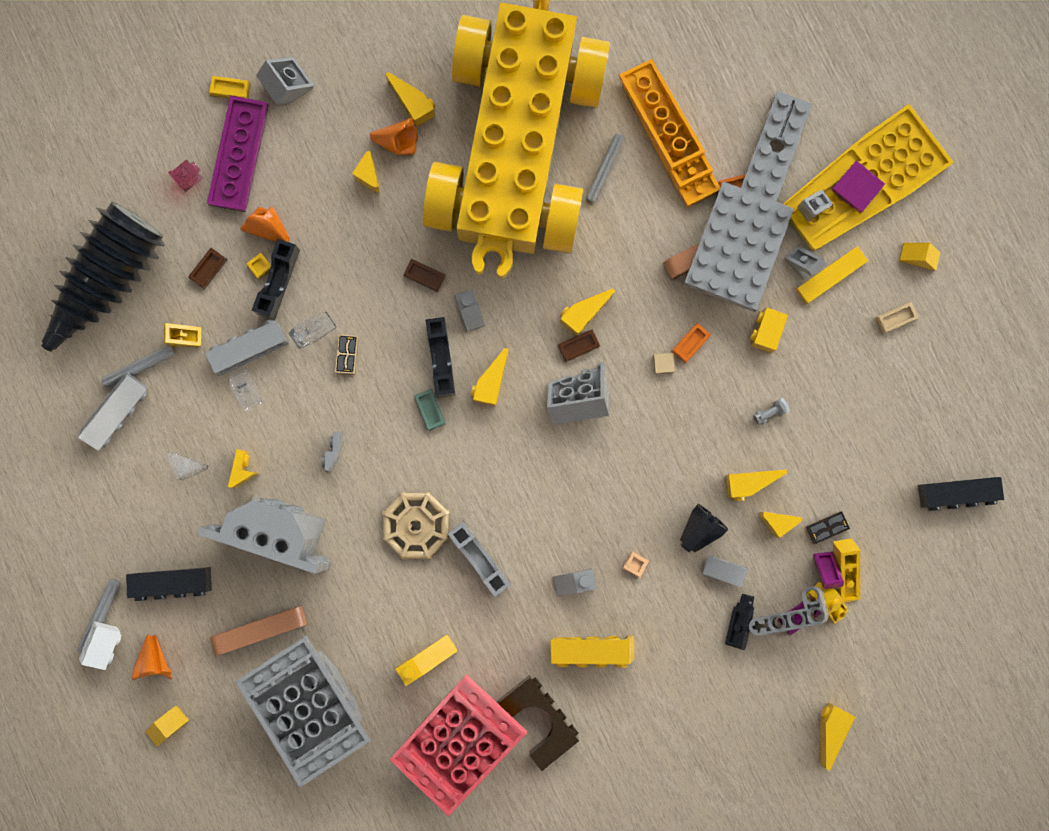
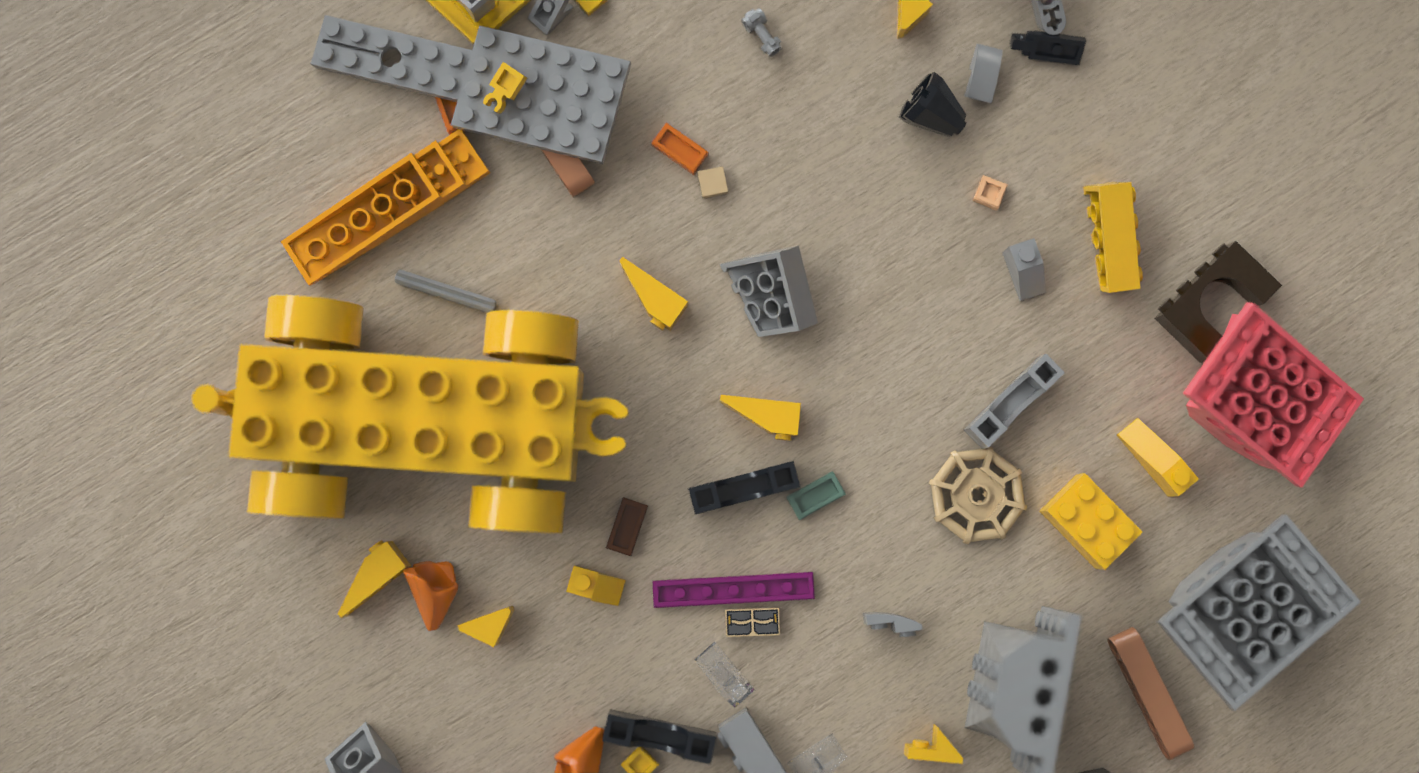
camera: 90 degrees left, 0 degrees up
light grey slope [455,289,485,332] -> none
reddish brown tile [558,329,600,363] -> none
yellow slope [725,469,787,501] -> none
yellow brick [750,307,788,353] -> none
none -> yellow plate [483,62,527,114]
none -> yellow slope [566,565,626,606]
none -> magenta tile [652,572,815,608]
none -> yellow brick [1039,473,1143,570]

